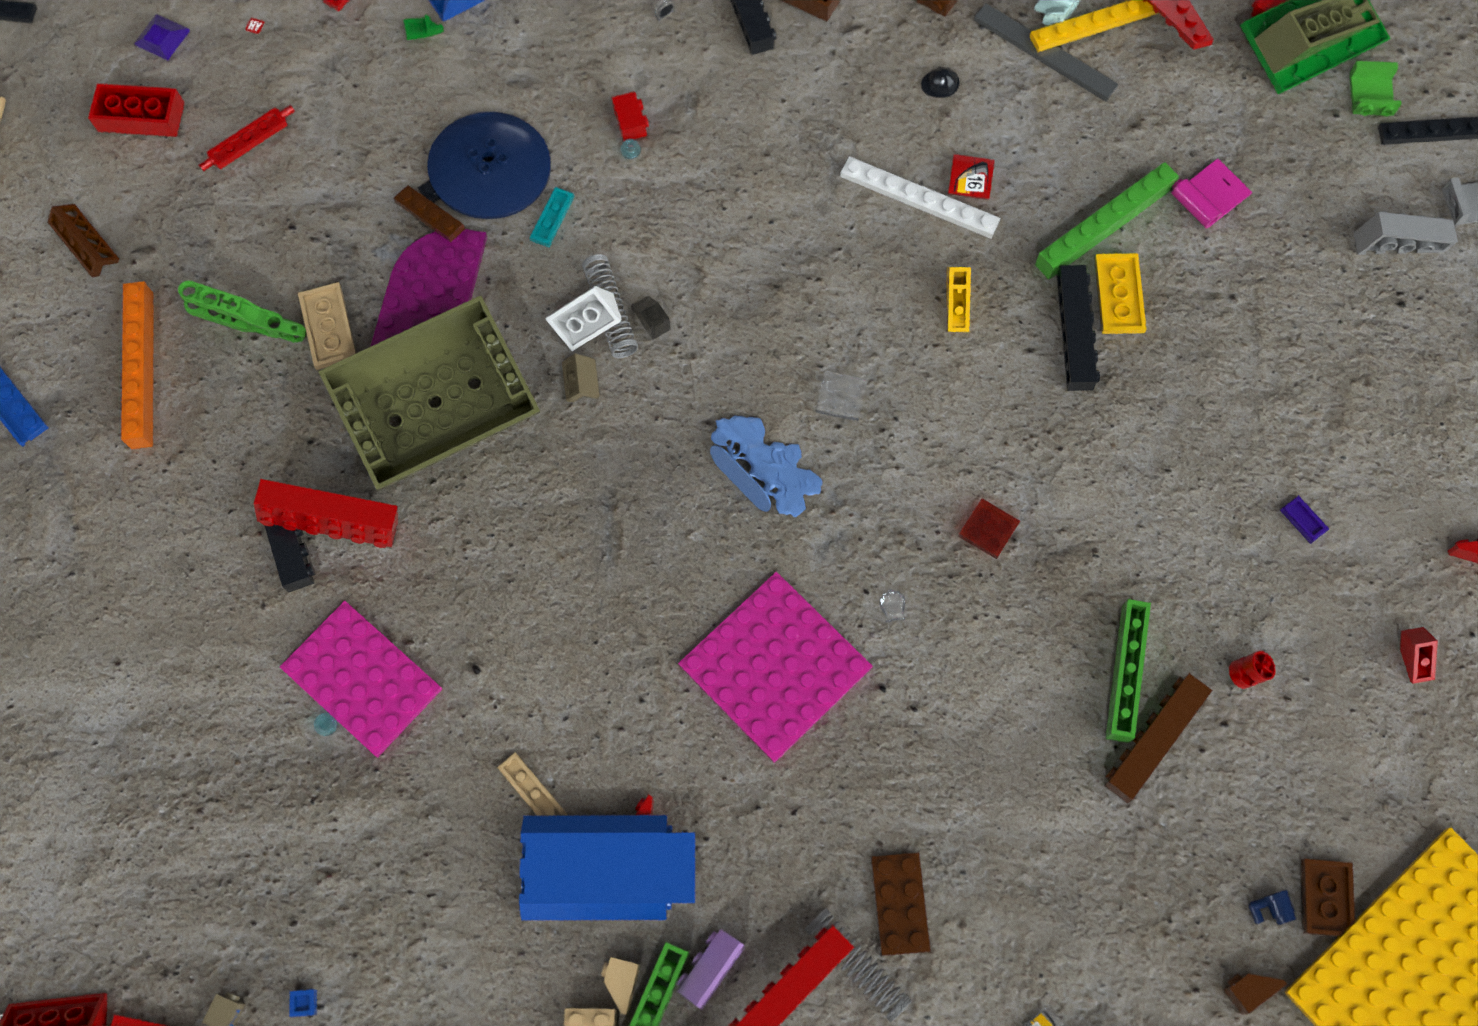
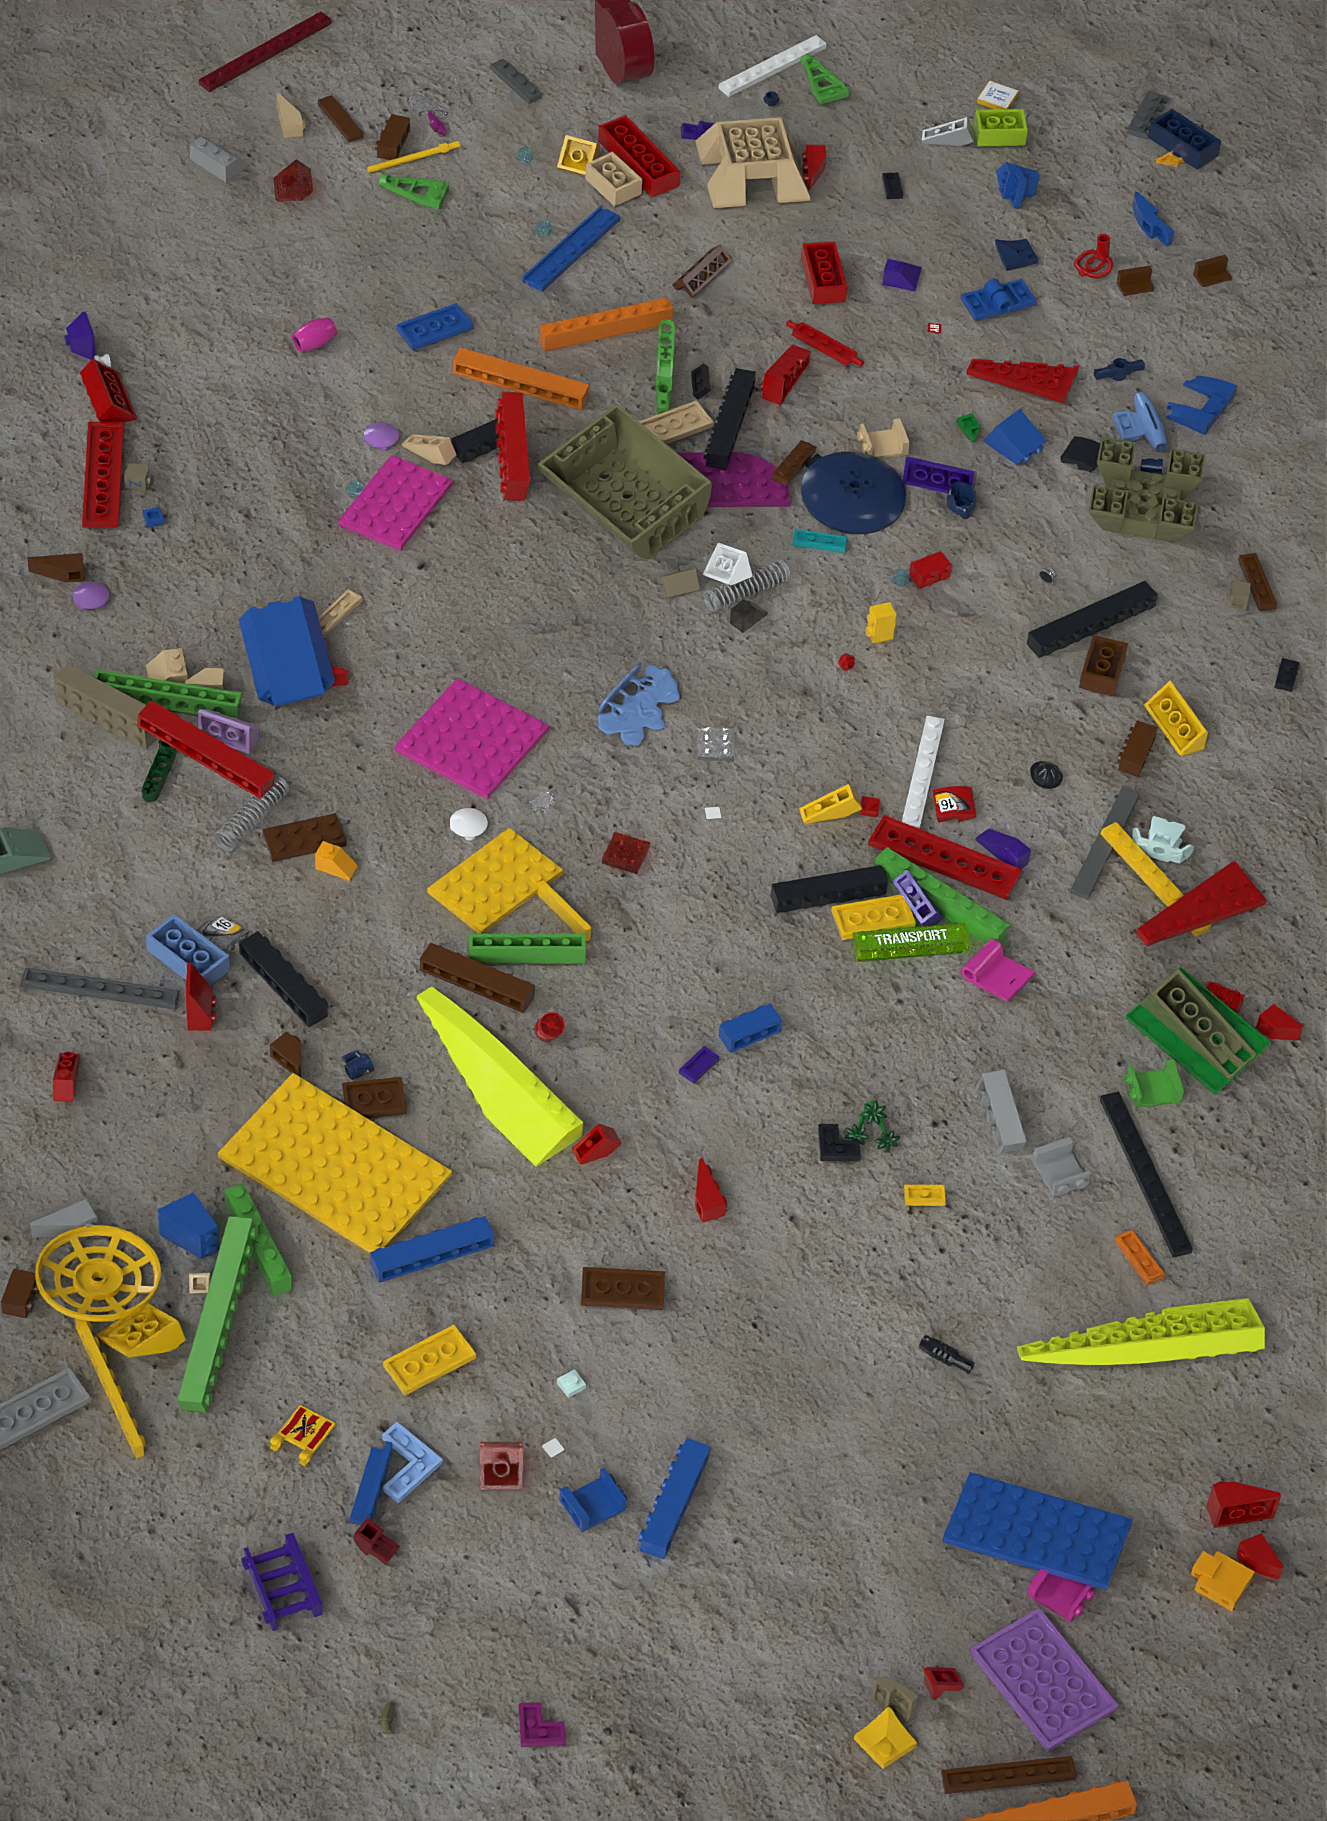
camera: 70 degrees right, 20 degrees down
none -> black brick [239,931,329,1028]
none -> dark pink piece [292,317,337,352]
none -> light orange slope [315,841,358,881]
none -> medium lavender dish [364,422,399,451]
none -> blue plate [396,303,473,350]
none -> tan slope [402,434,456,465]
none -> neon yellow wedge [416,986,583,1167]
none -> yellow plate [427,828,563,934]
none -> white dish [450,808,488,841]
none -> orange brick [453,347,589,410]
none -> yellow tile [537,880,591,942]
none -> black plate [691,363,711,399]
none -> black brick [704,368,756,470]
none -> white sticker [705,807,721,819]
none -> blue brick [719,1003,782,1053]
none -> red wedge [761,344,811,406]
none -> black plate [818,1124,861,1161]
none -> red plate [838,653,855,671]
none -> dark green plant [844,1100,901,1151]
none -> clear neon green brick [851,923,970,962]
none -> tan panel [857,418,910,459]
none -> red plate [859,796,880,817]
none -> yellow brick [865,602,897,644]
none -> red plate [868,815,1022,900]
none -> slope [893,870,944,930]
none -> dark purple slope [903,456,977,493]
none -> dark blue hair [947,481,976,519]
none -> dark purple slope [975,829,1031,869]

